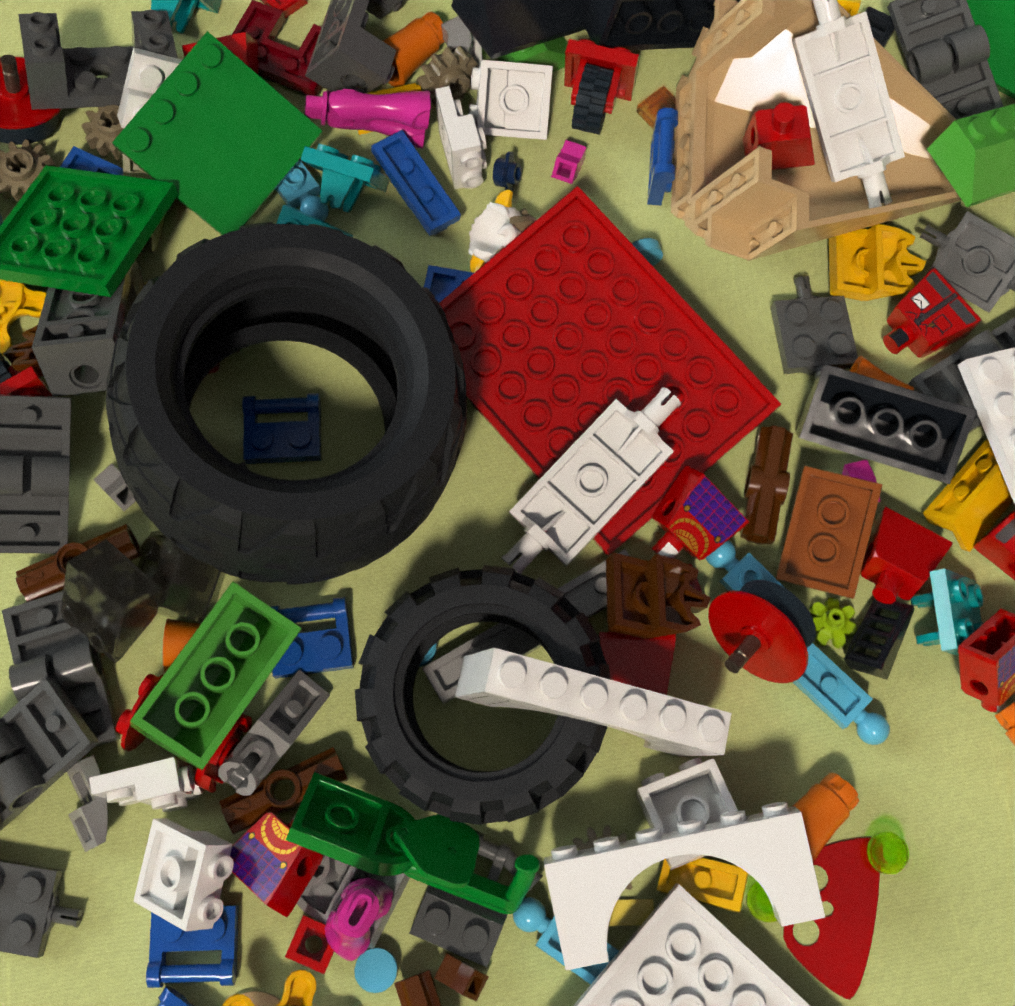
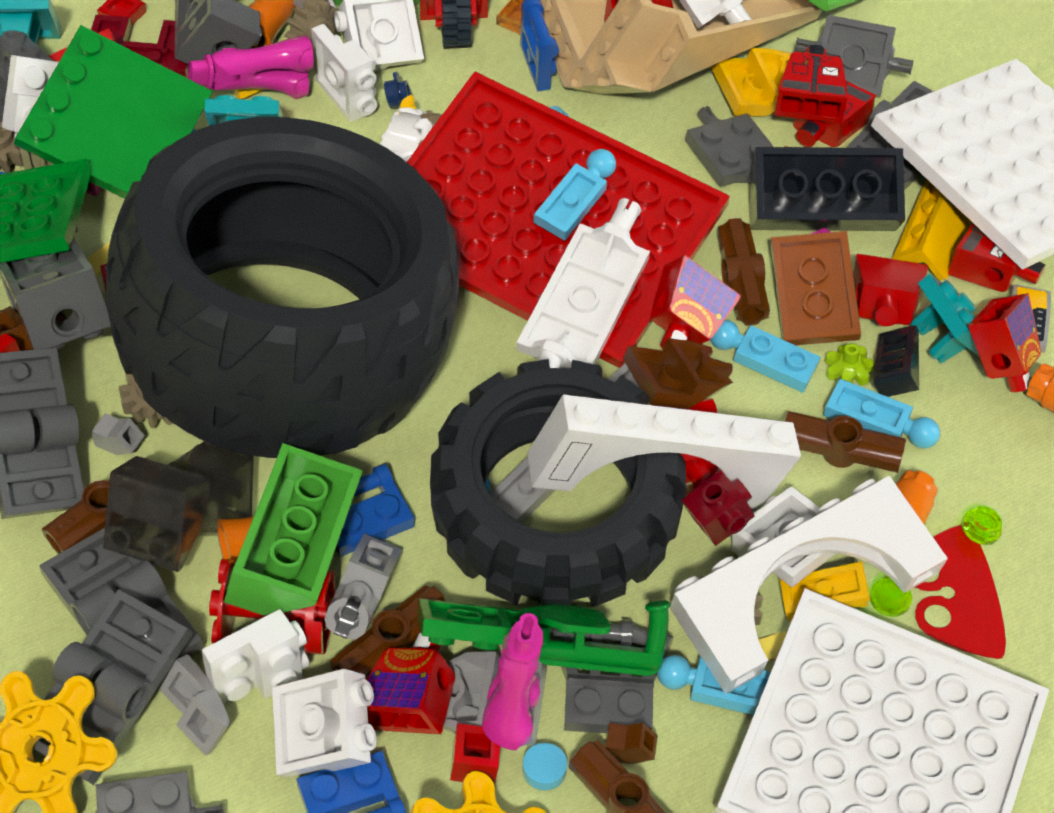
camera: 20 degrees left, 20 degrees down
blue plate [371,130,461,236] -> none
dark pink piece [551,140,586,184] -> none
red piece [708,580,816,683] -> none
none -> medium azure plate [533,149,616,241]
none -> dark red brick [681,470,755,546]
none -> red torso [774,45,848,124]
none -> reddish brown piece [785,411,906,473]

